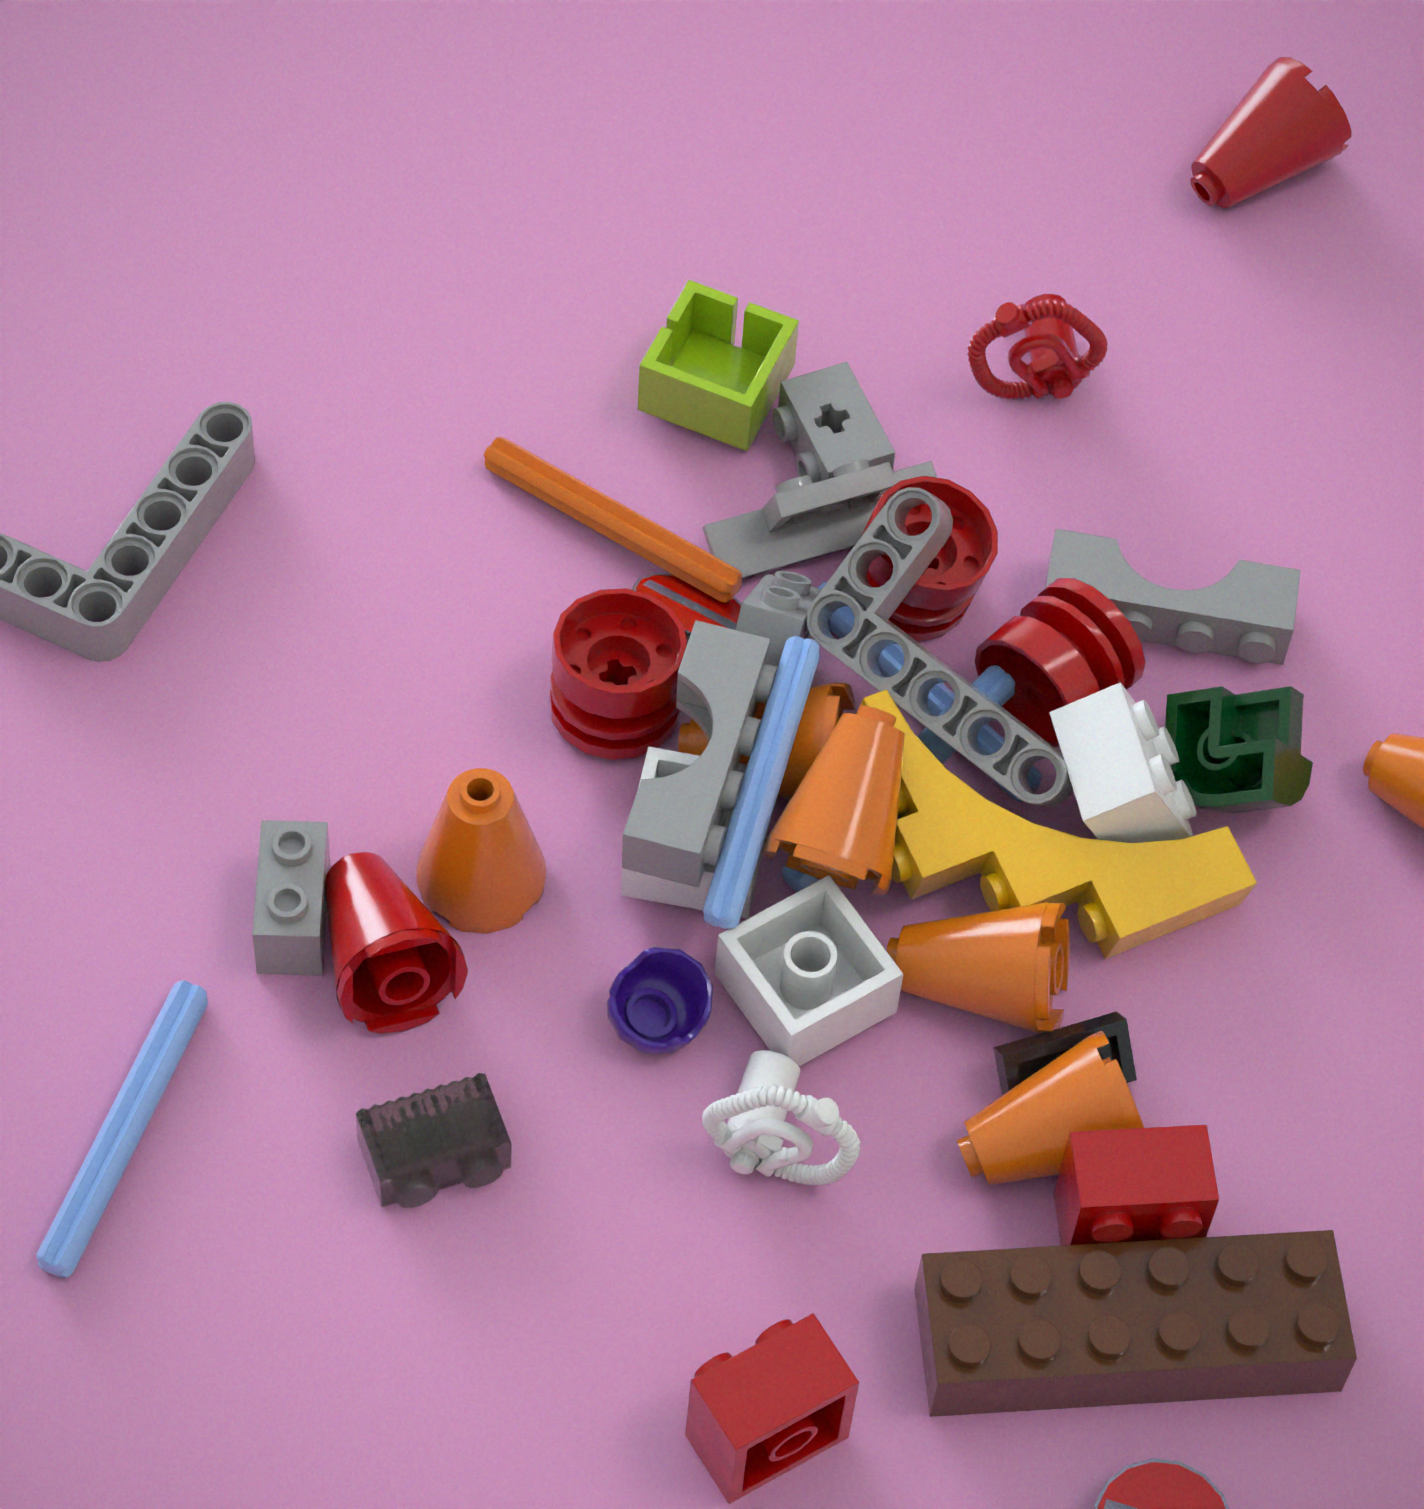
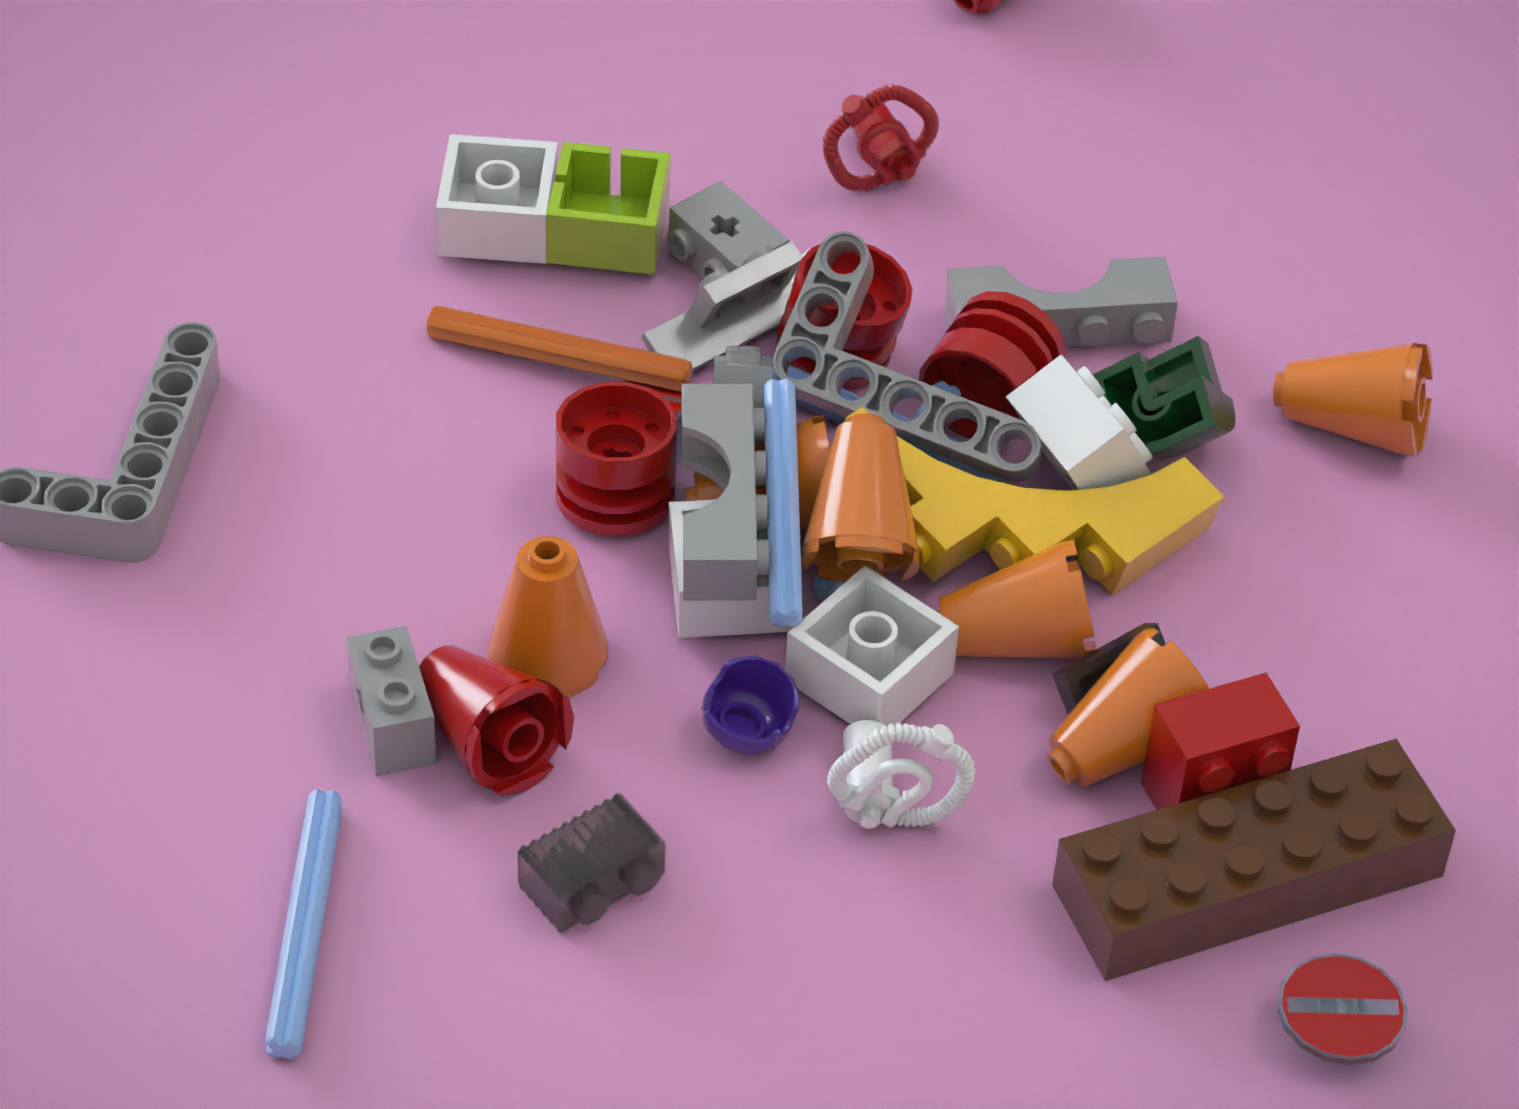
camera: 15 degrees left, 10 degrees down
red brick [685,1313,859,1504] -> none
none -> white brick [436,134,558,264]

